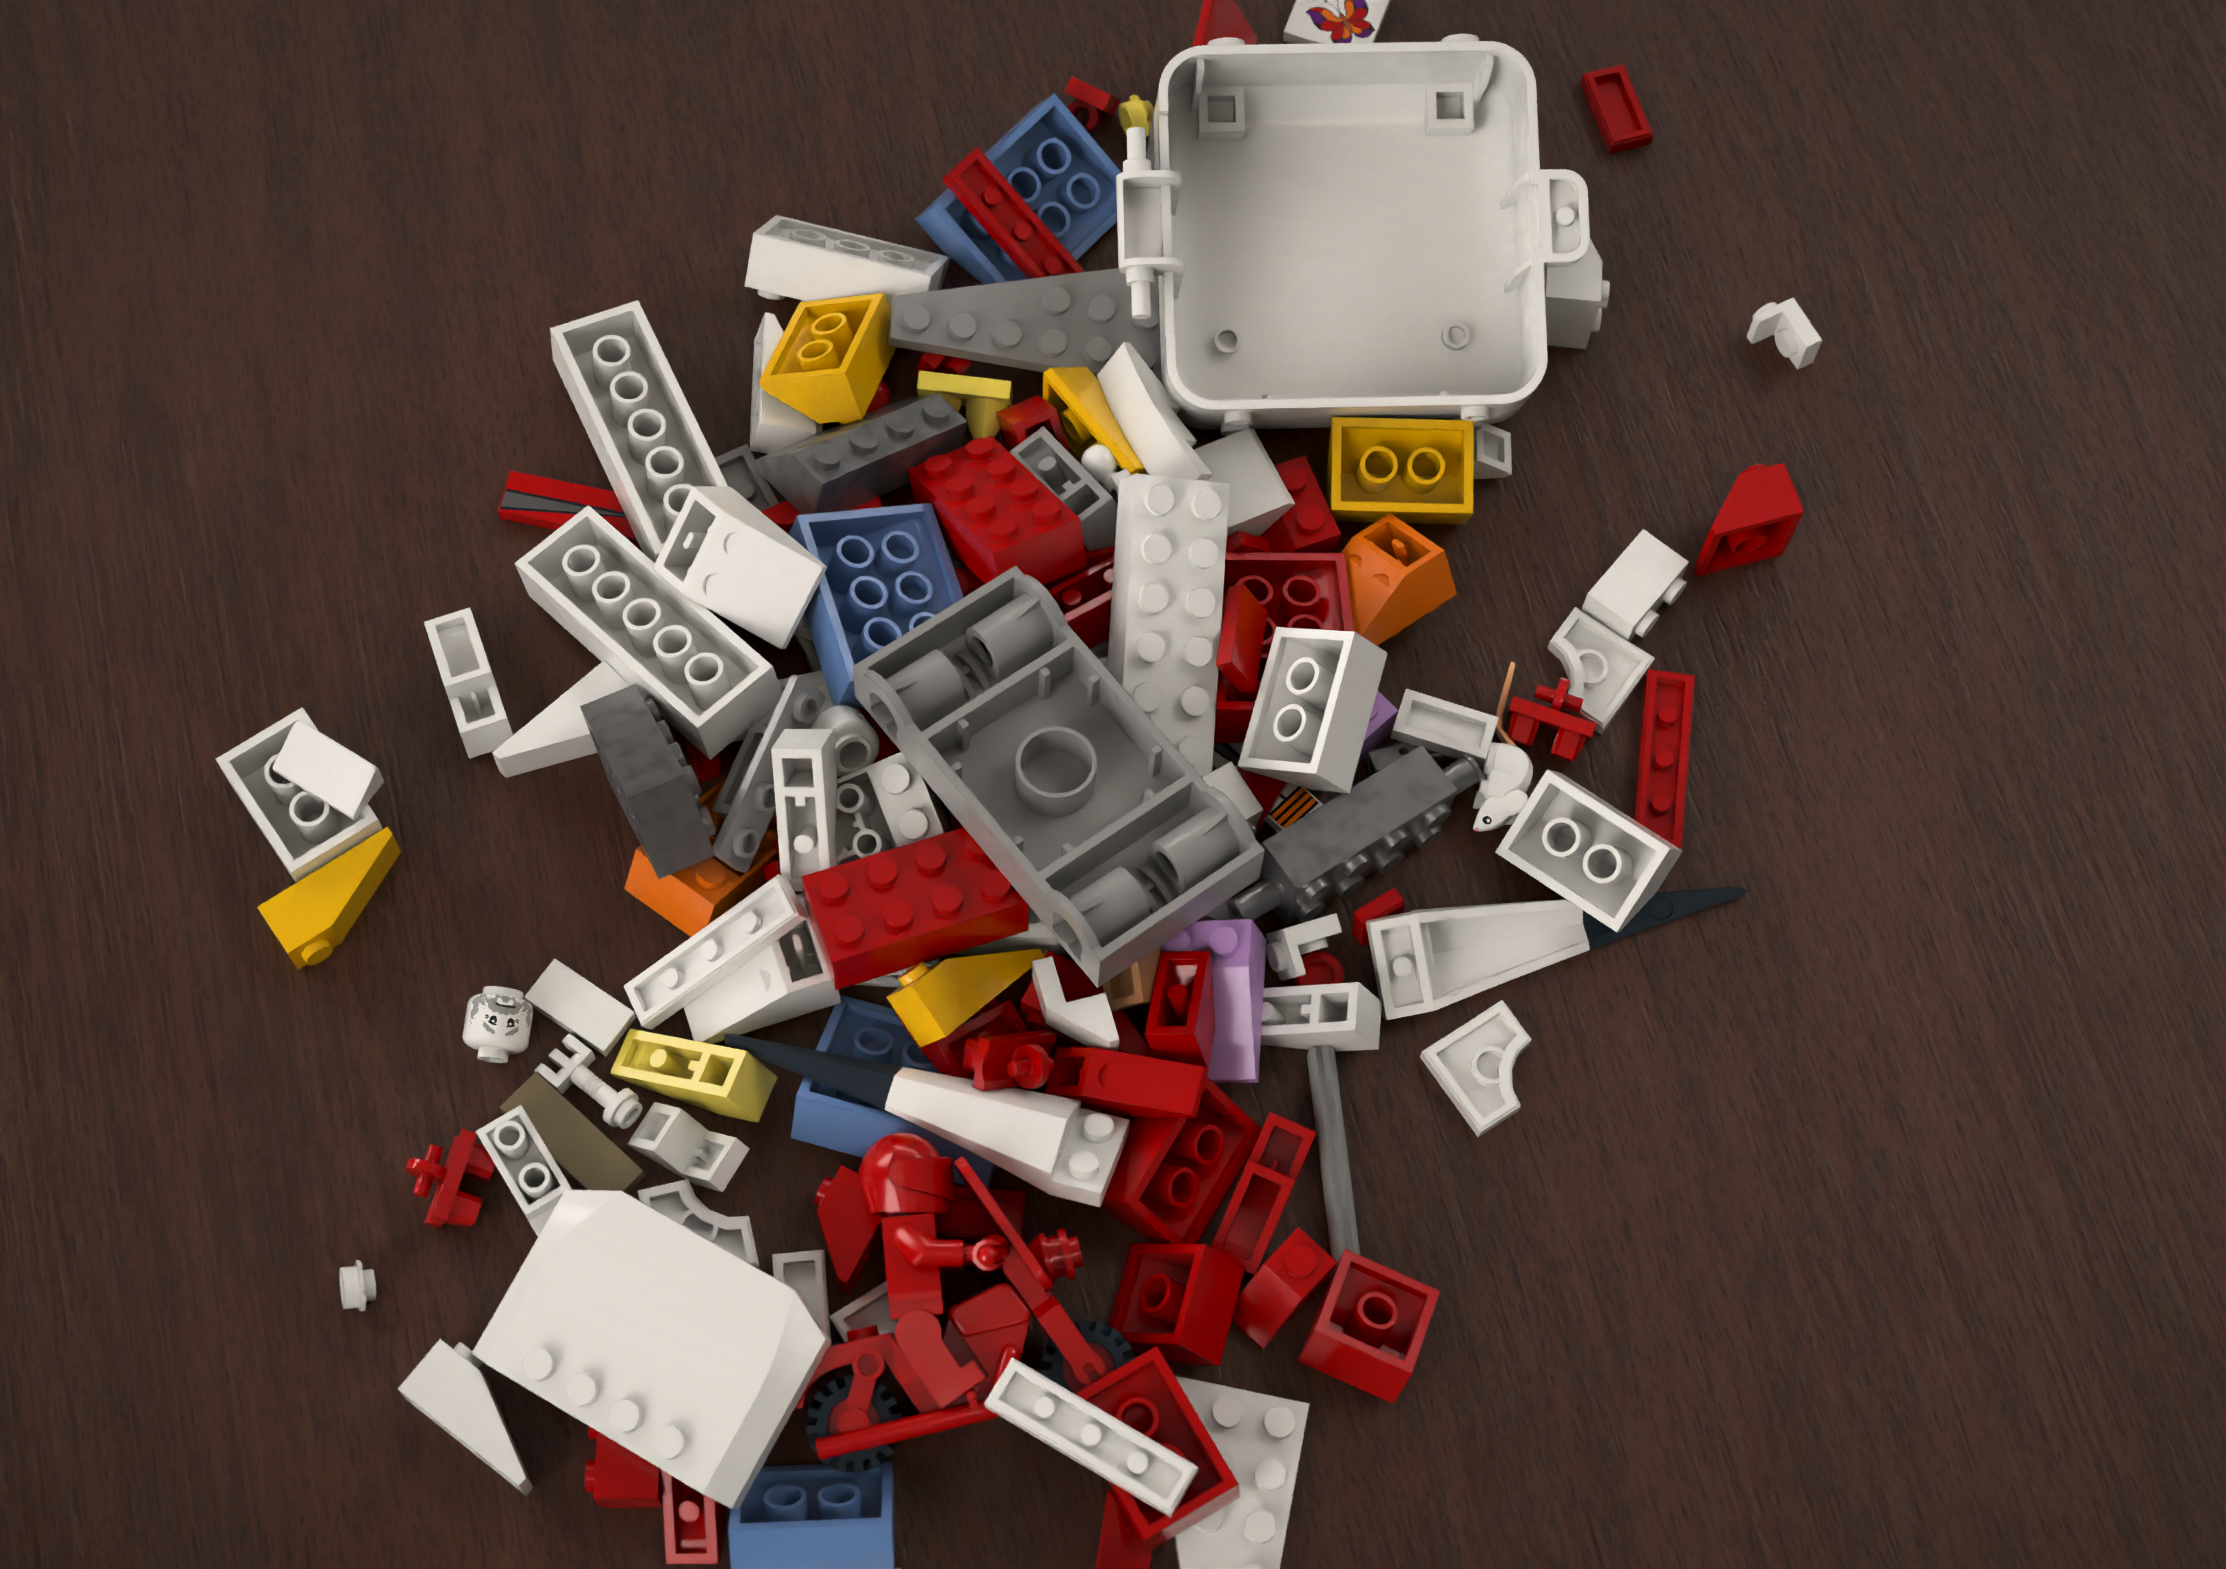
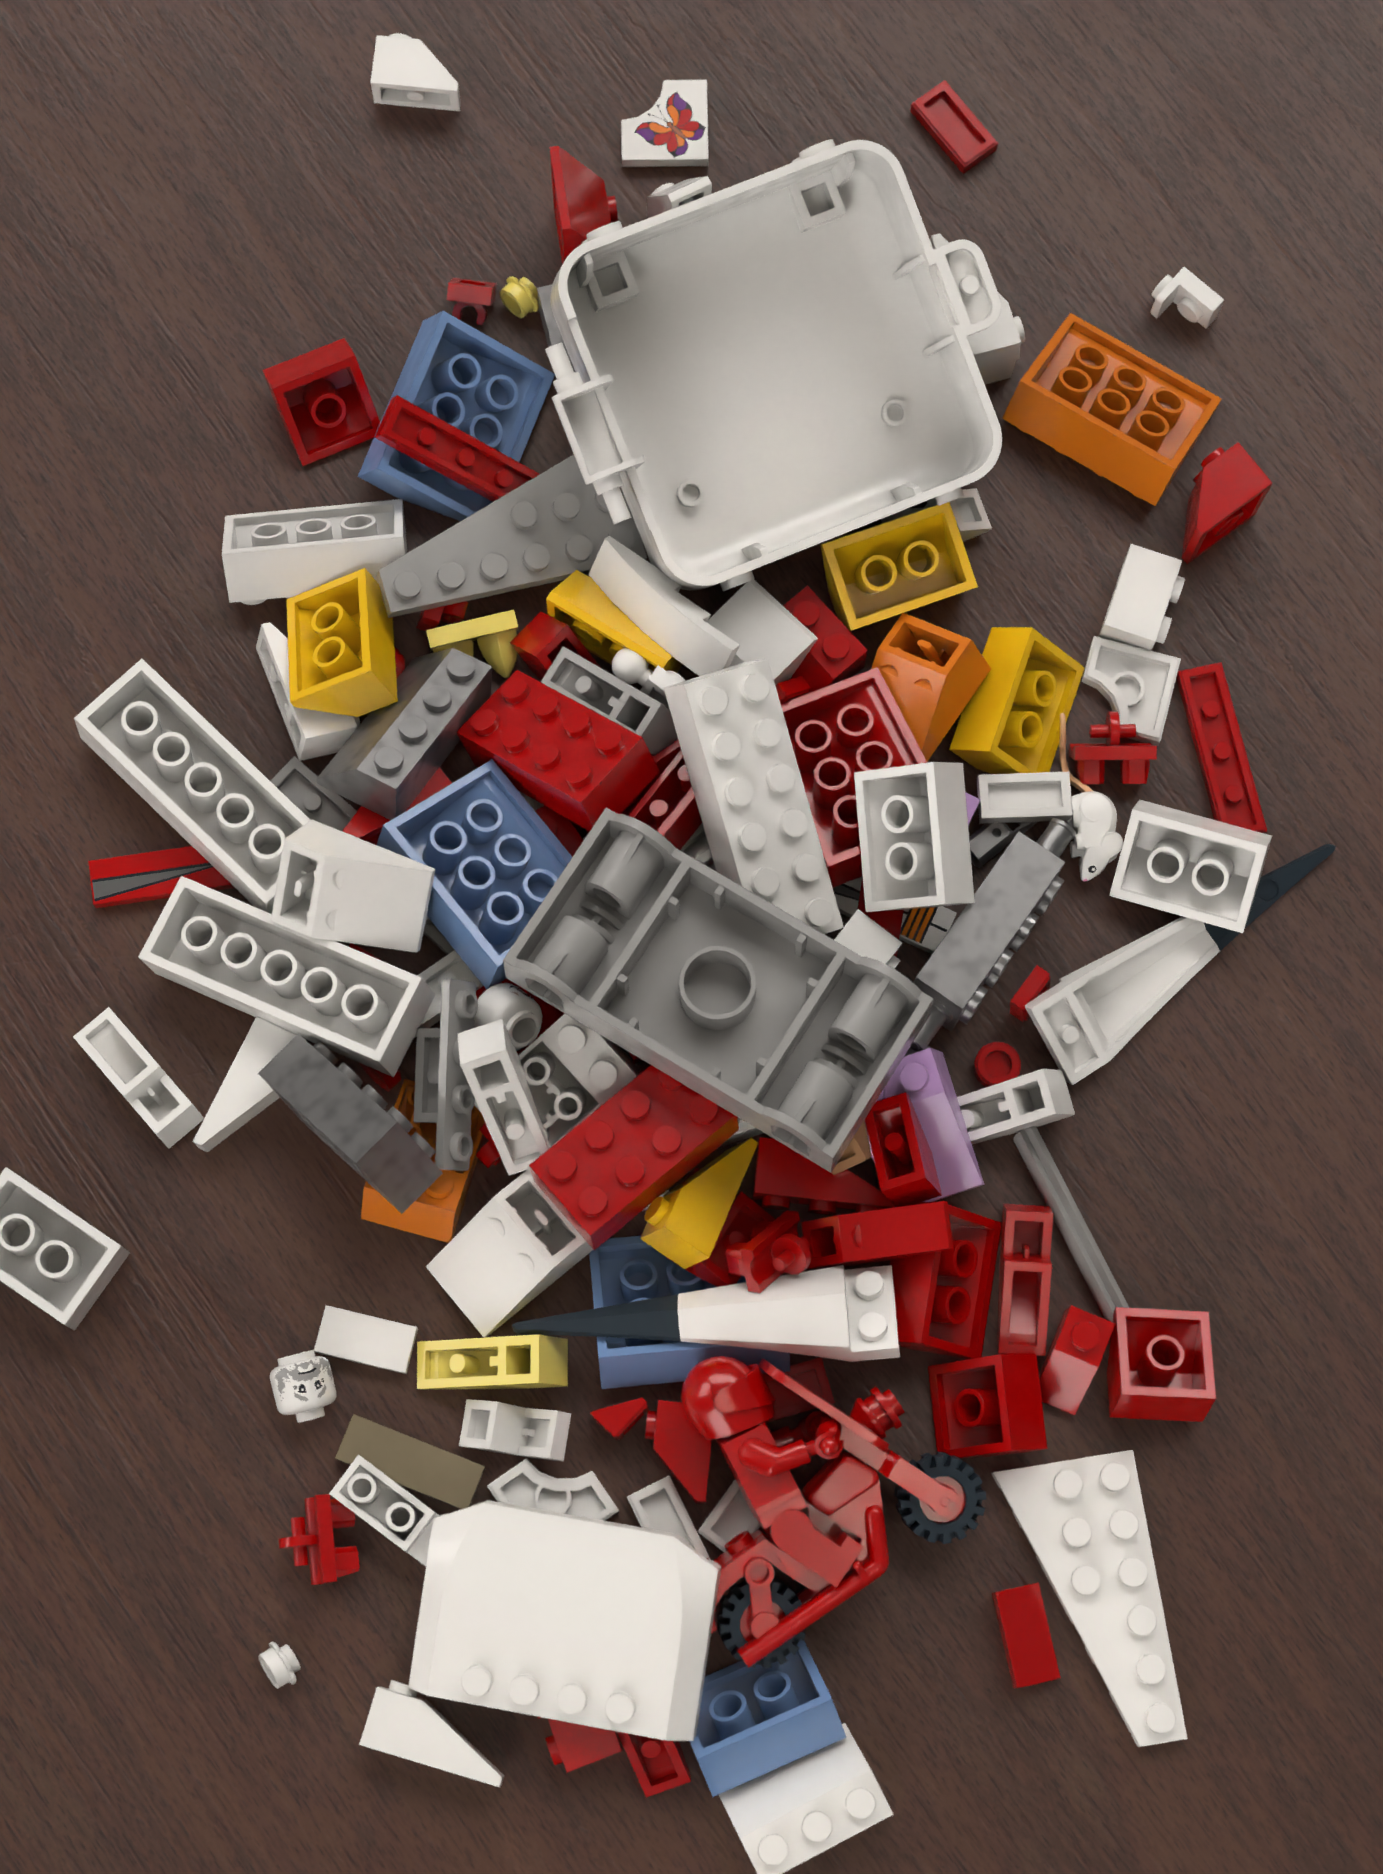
camera: 20 degrees left, 10 degrees up
yellow slope [257,826,401,970] -> none
white slope [273,719,384,820] -> none
white hinge [534,1033,642,1129] -> none
white tile [624,874,807,1030] -> none
white tile [984,1357,1198,1518] -> none
white slope [1032,956,1120,1051] -> none
red slope [1075,1346,1240,1552] -> none
red tile [1216,583,1268,693] -> none
white bracket [1266,913,1342,981] -> none
white tile [1420,1000,1532,1137] -> none
none -> red slope [262,338,380,466]
none -> red slope [590,1397,649,1441]
none -> yellow slope [949,627,1085,774]
none -> orange slope [1002,313,1222,506]

